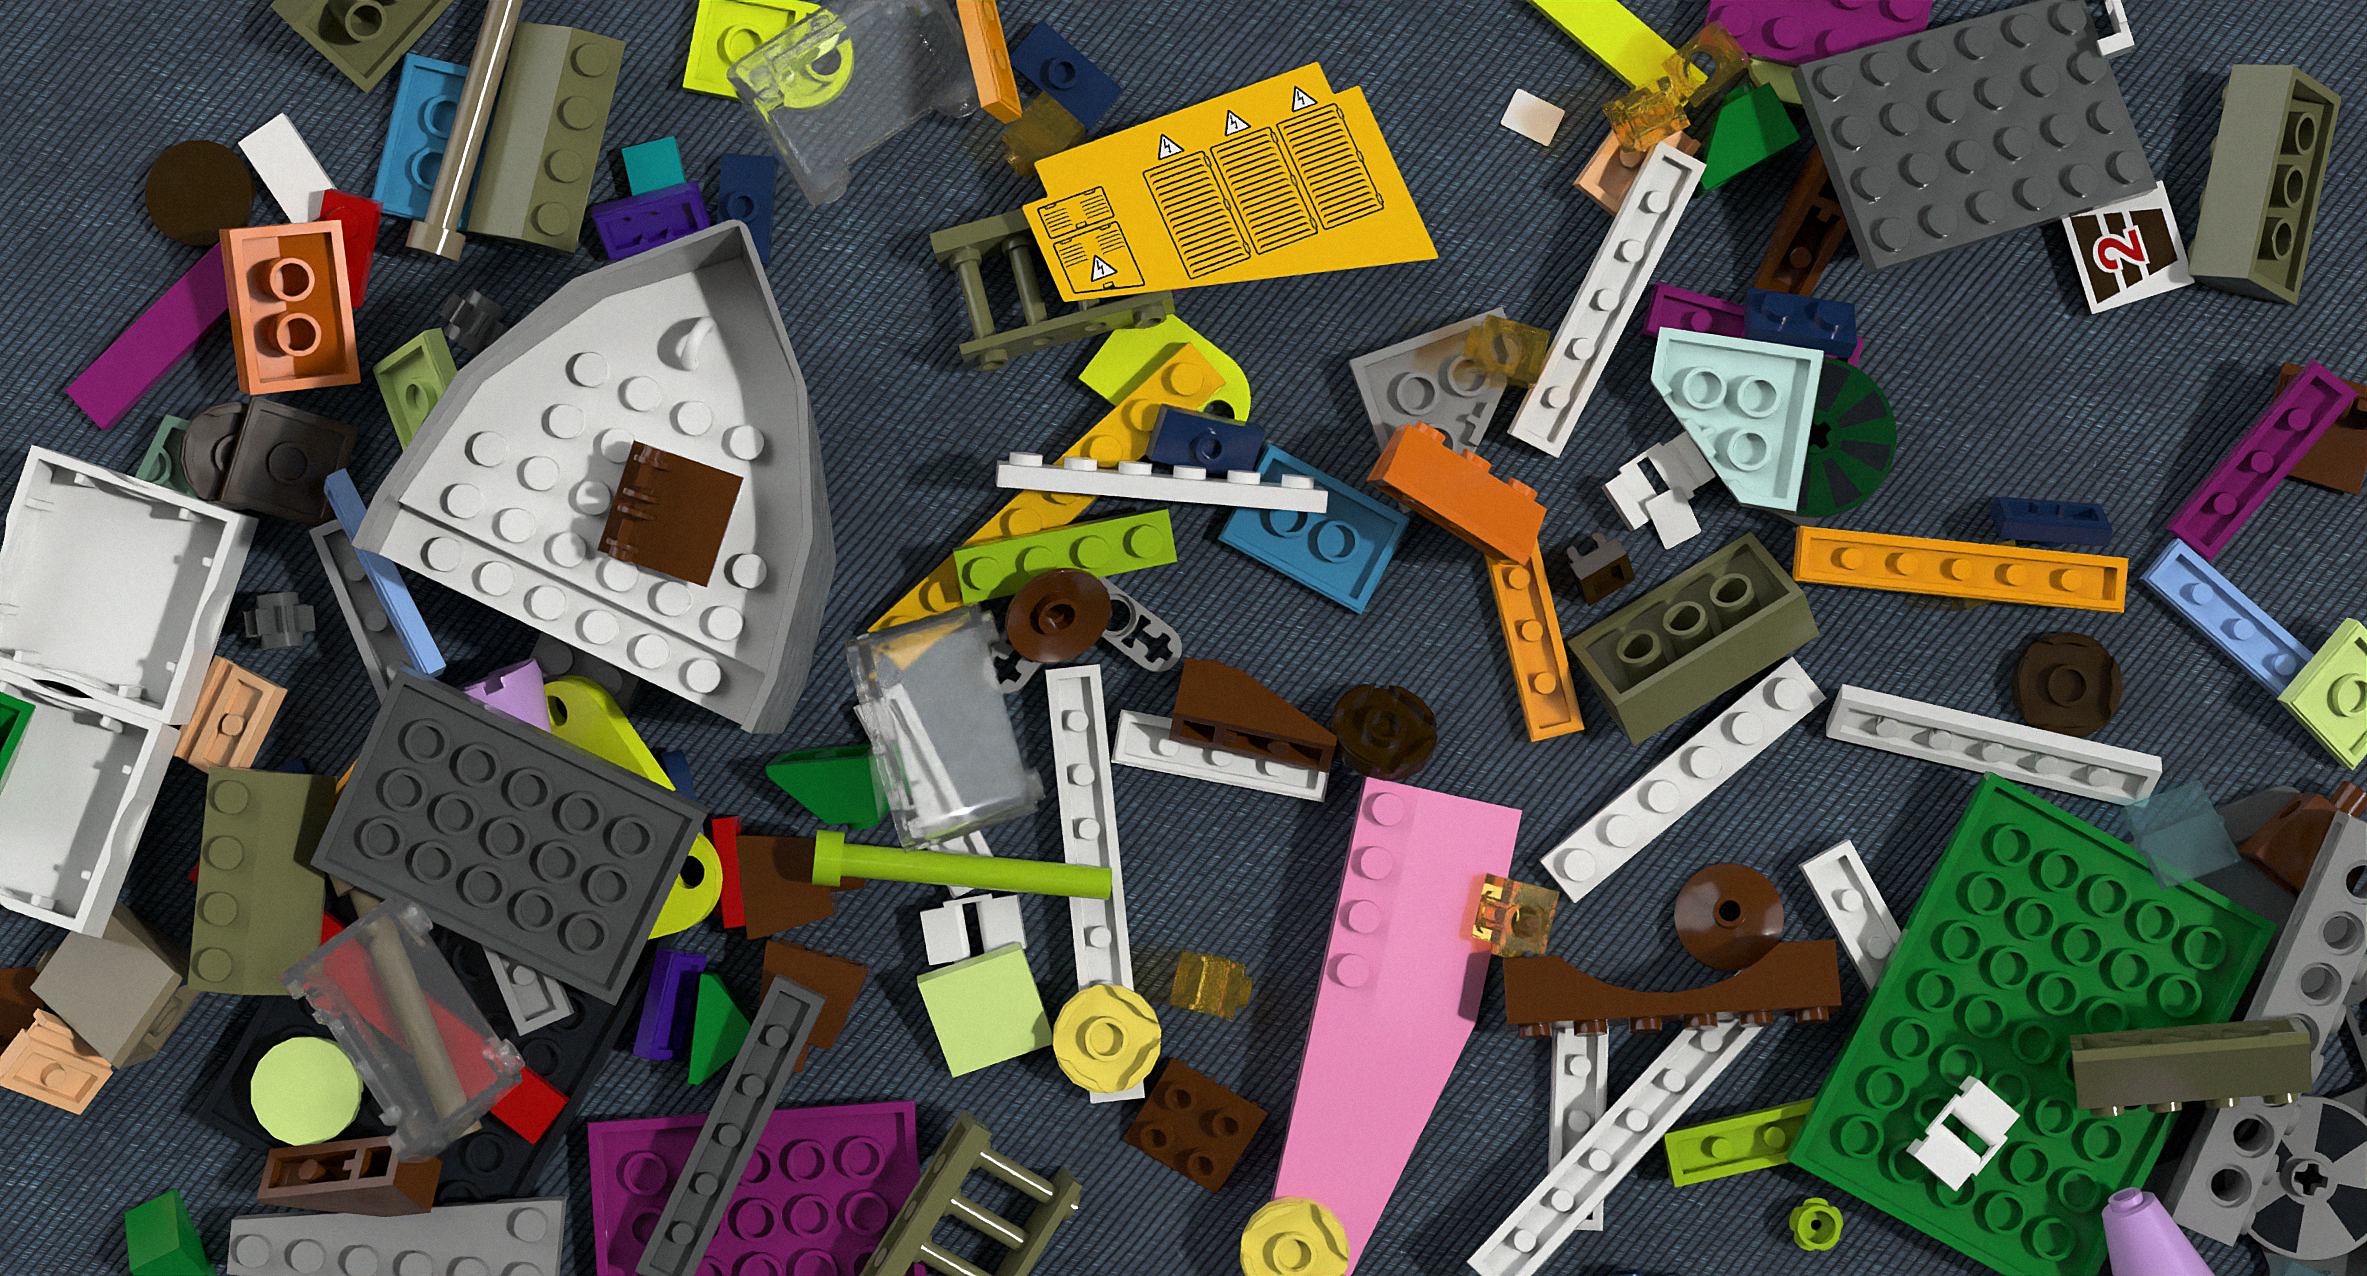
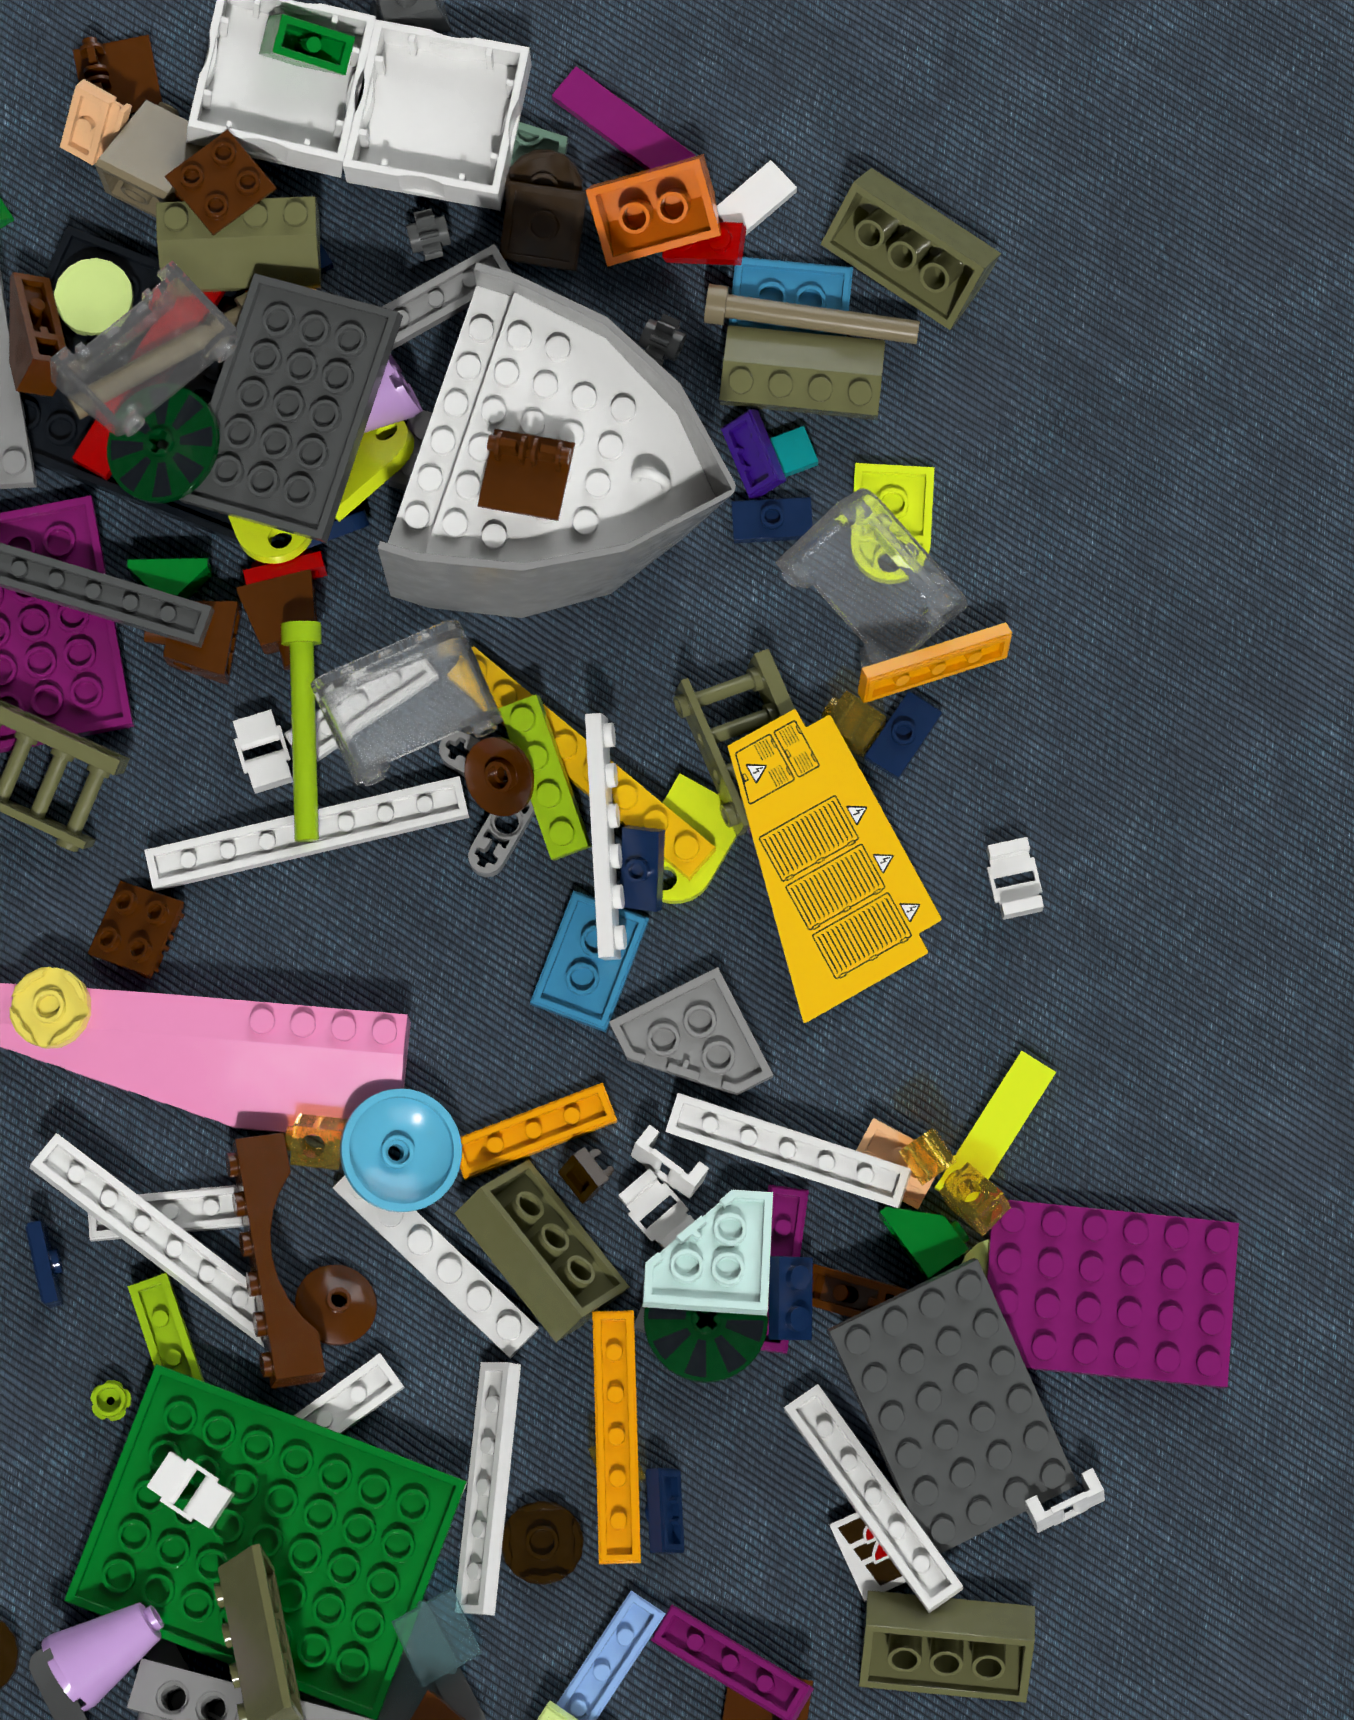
camera: 85 degrees right, 10 degrees down
dark brown tile [145,140,257,248] -> none
light nougat plate [173,655,288,774] -> none
light blue tile [323,468,446,678] -> none
yellowish green tile [373,328,458,452] -> none
dark purple plate [633,948,707,1061] -> none
green slope [765,743,896,830] -> none
yellowish green tile [917,942,1053,1078] -> none
light yellow tile [1053,984,1161,1093] -> none
white tile [1111,709,1331,802] -> none
reddish brown slope [1169,657,1337,773] -> none
clear yellow brick [1169,947,1253,1020] -> none
dark brown tile [1329,683,1438,781] -> none
orange slope [1366,421,1547,566] -> none
clear yellow brick [1463,314,1551,390] -> none
white sticker [1501,89,1565,146] -> none
white sticker [1645,485,1701,549] -> none
none -> dark green piece [107,385,220,503]
none -> reddish brown hinge [165,130,277,236]
none -> medium azure dish [340,1089,462,1212]
none -> white piece [631,1125,709,1199]
none -> white plate [784,1384,963,1613]

